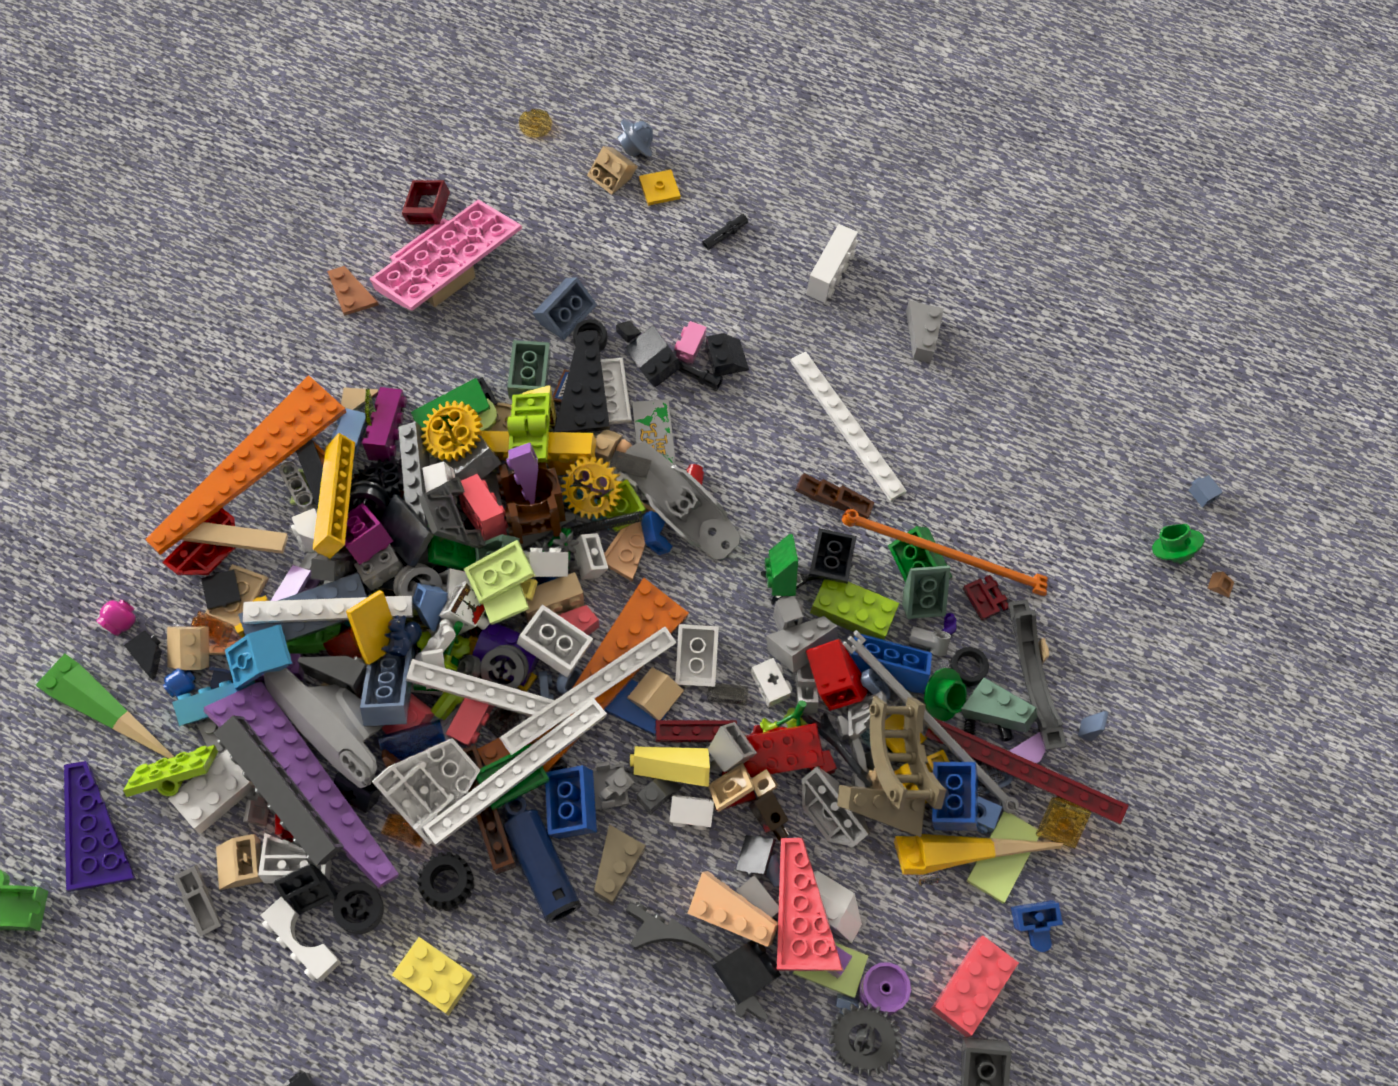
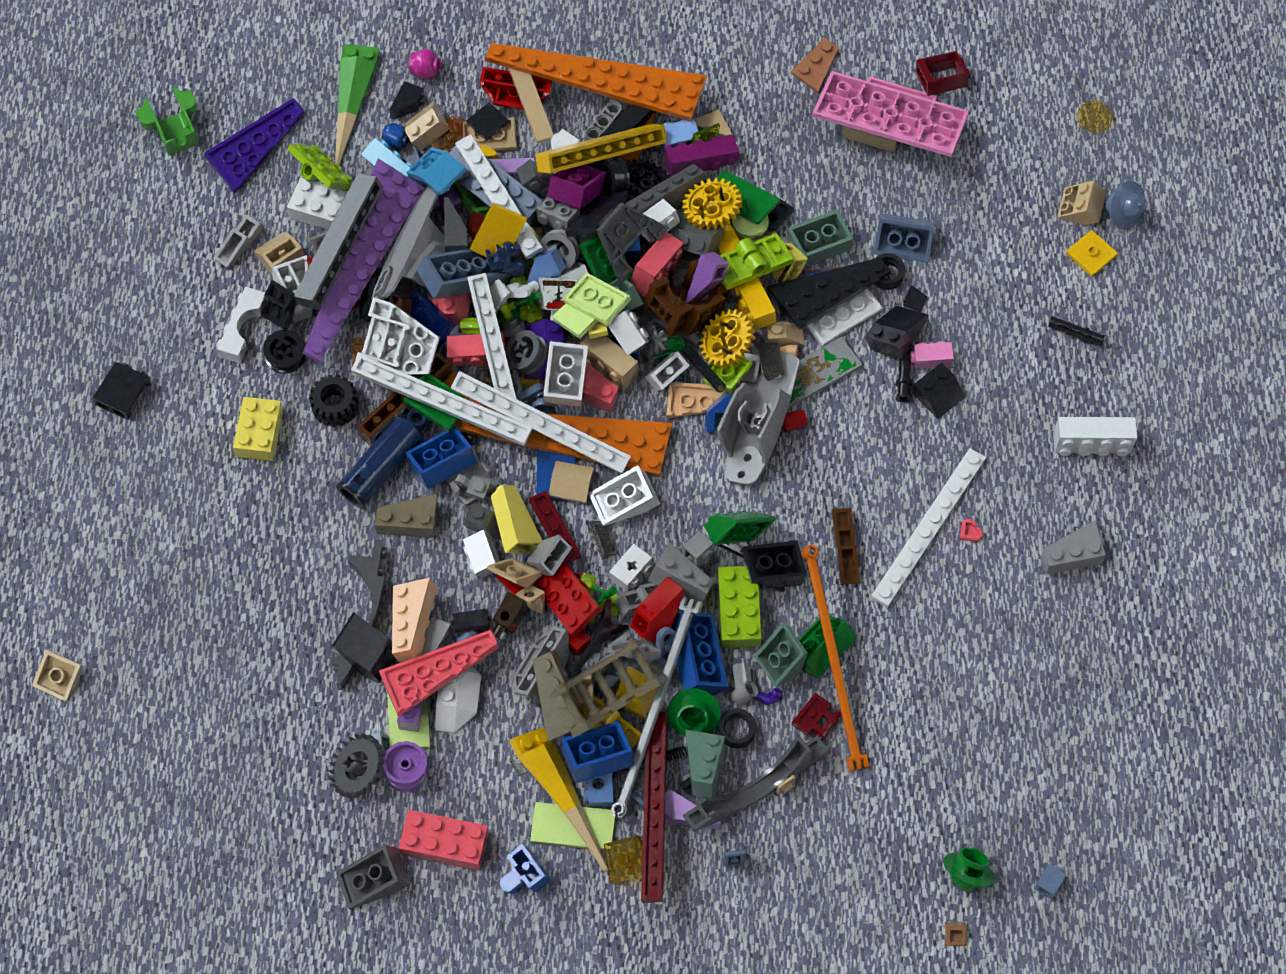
camera: 70 degrees right, 0 degrees up
none -> coral tile [960,519,983,542]

